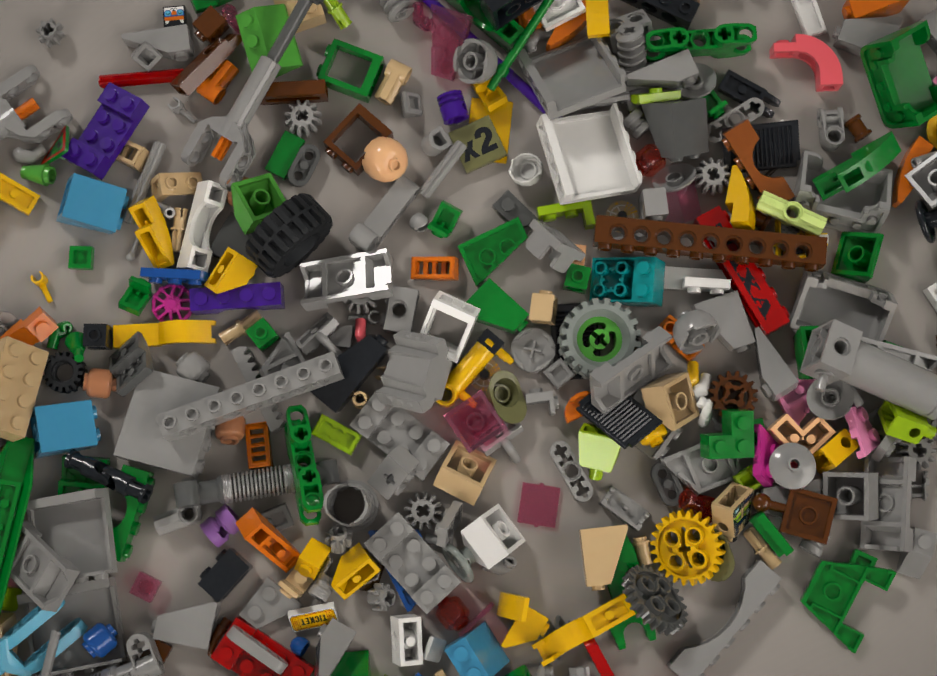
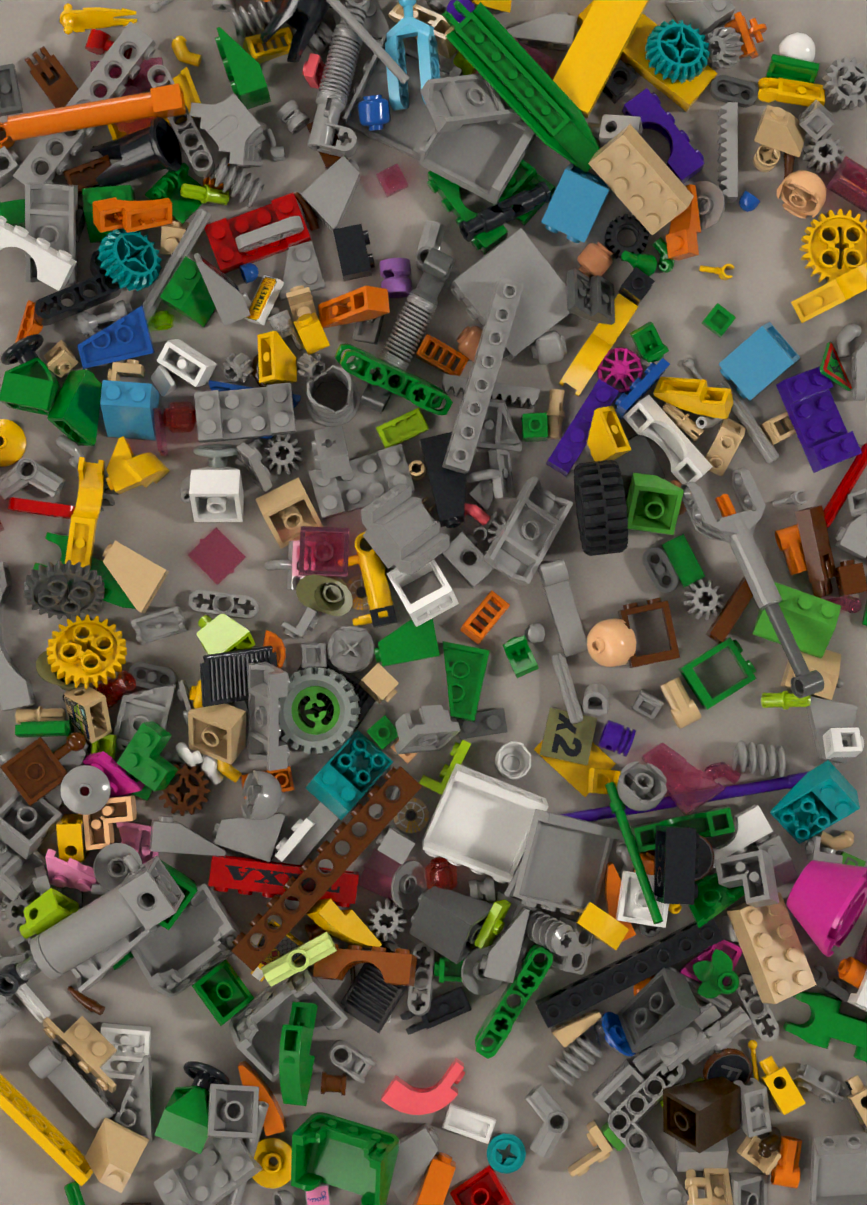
camera: 120 degrees right, 5 degrees up
bright green cone [20,164,57,186] -> none
tan pin [632,535,653,566] -> none

